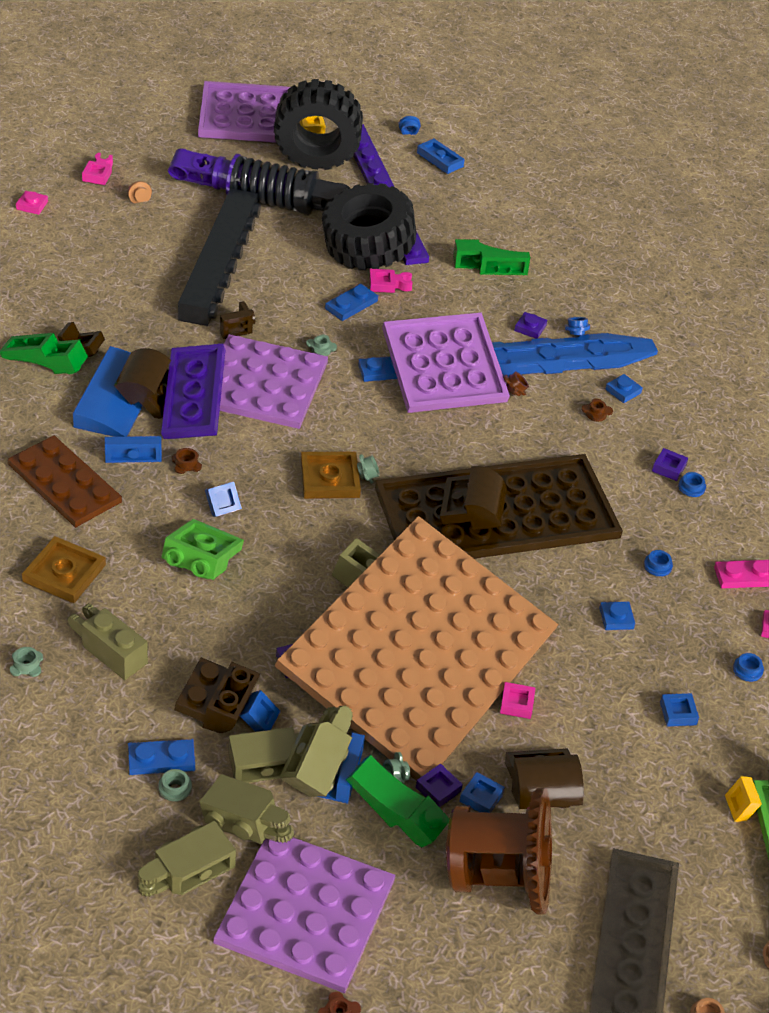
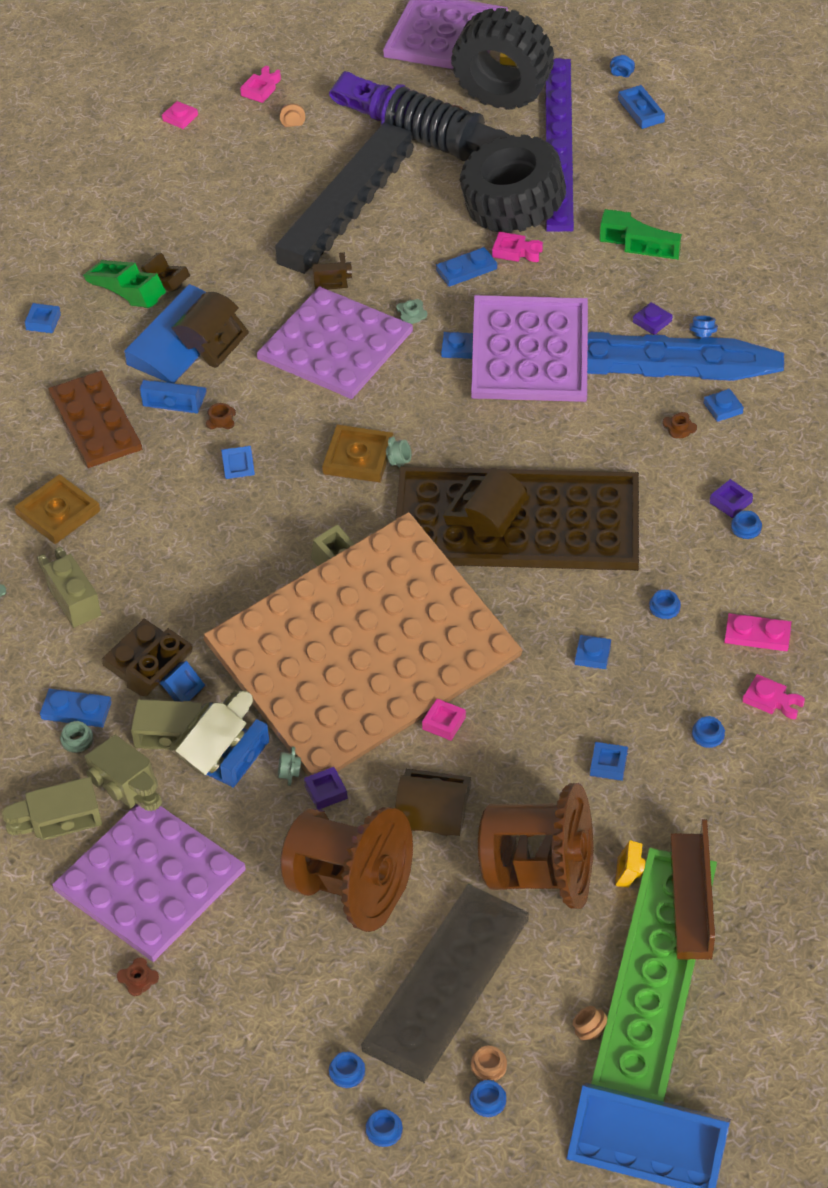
camera: 25 degrees right, 5 degrees up
dark purple plate [161,343,226,439] -> none
bright green plate [161,519,244,580] -> none
green slope [346,755,450,848] -> none
blue plate [459,772,505,813] -> none
reddish brown plate [503,371,529,396] -> none
none -> reddish brown piece [478,783,594,909]

